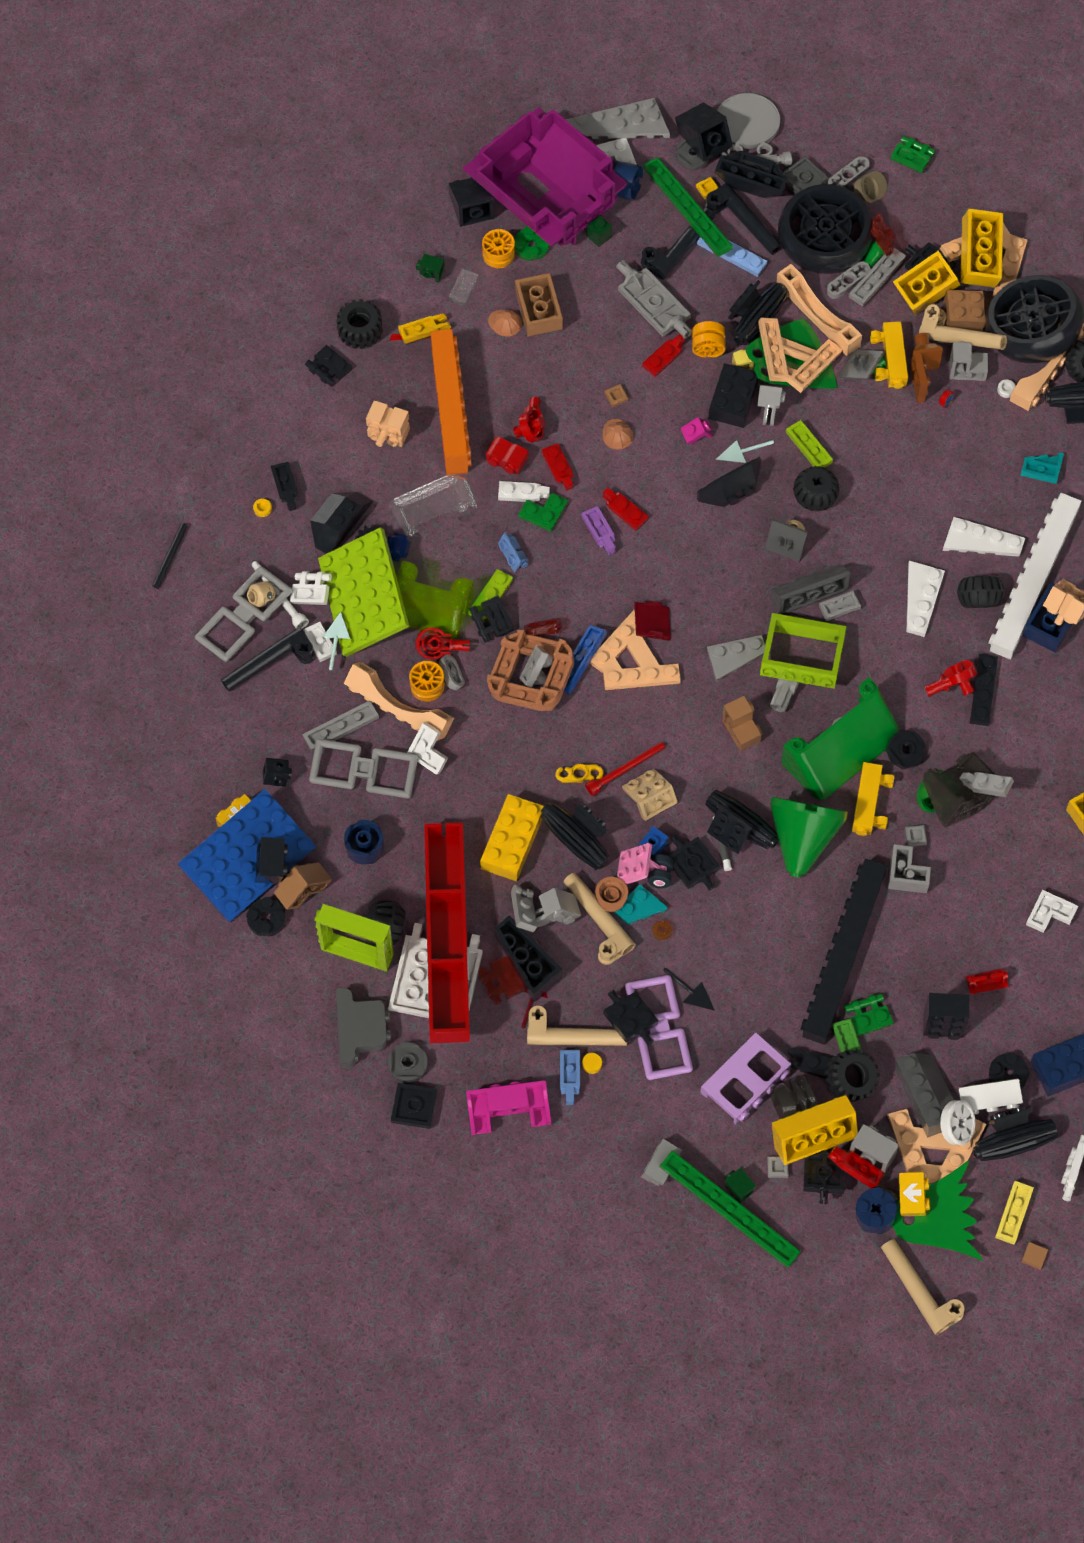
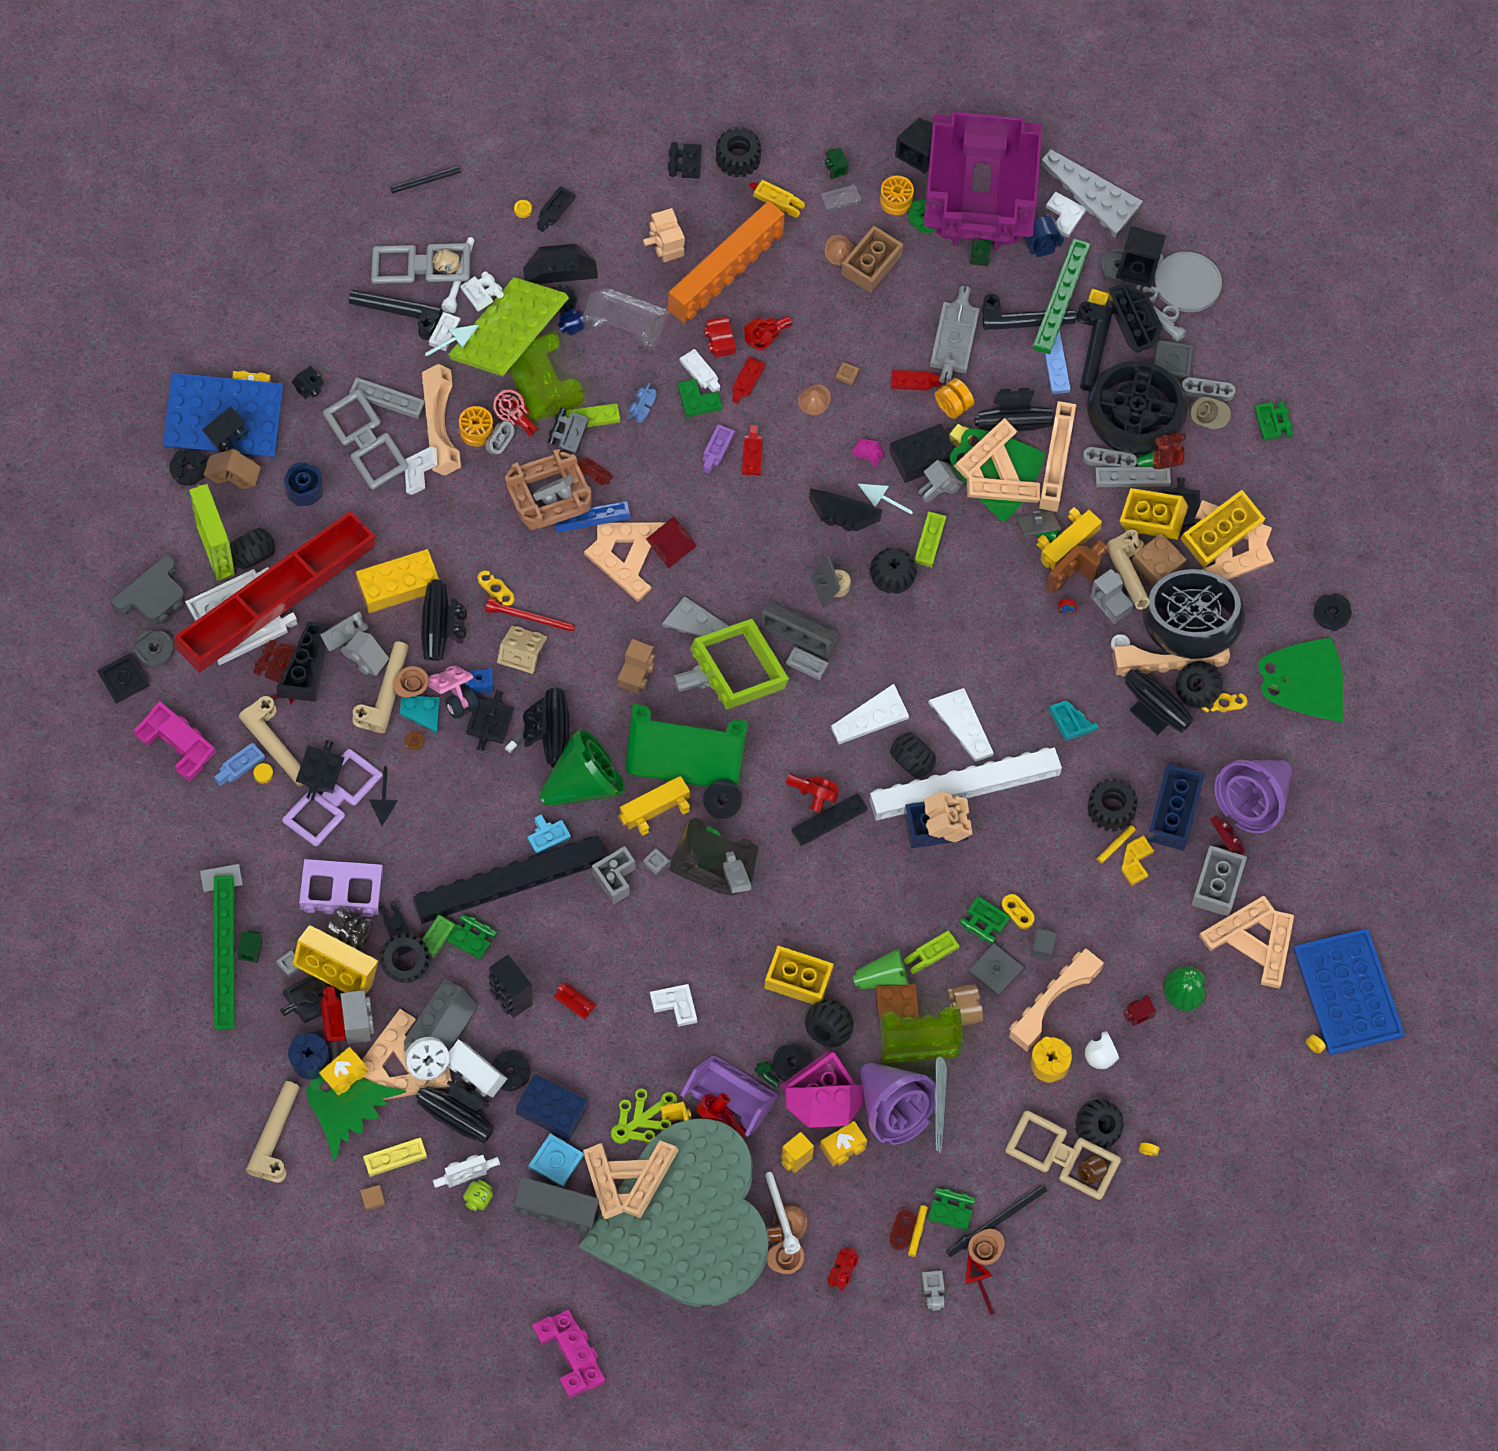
camera: 45 degrees right, 0 degrees up
none -> medium azure hinge [527,815,571,855]

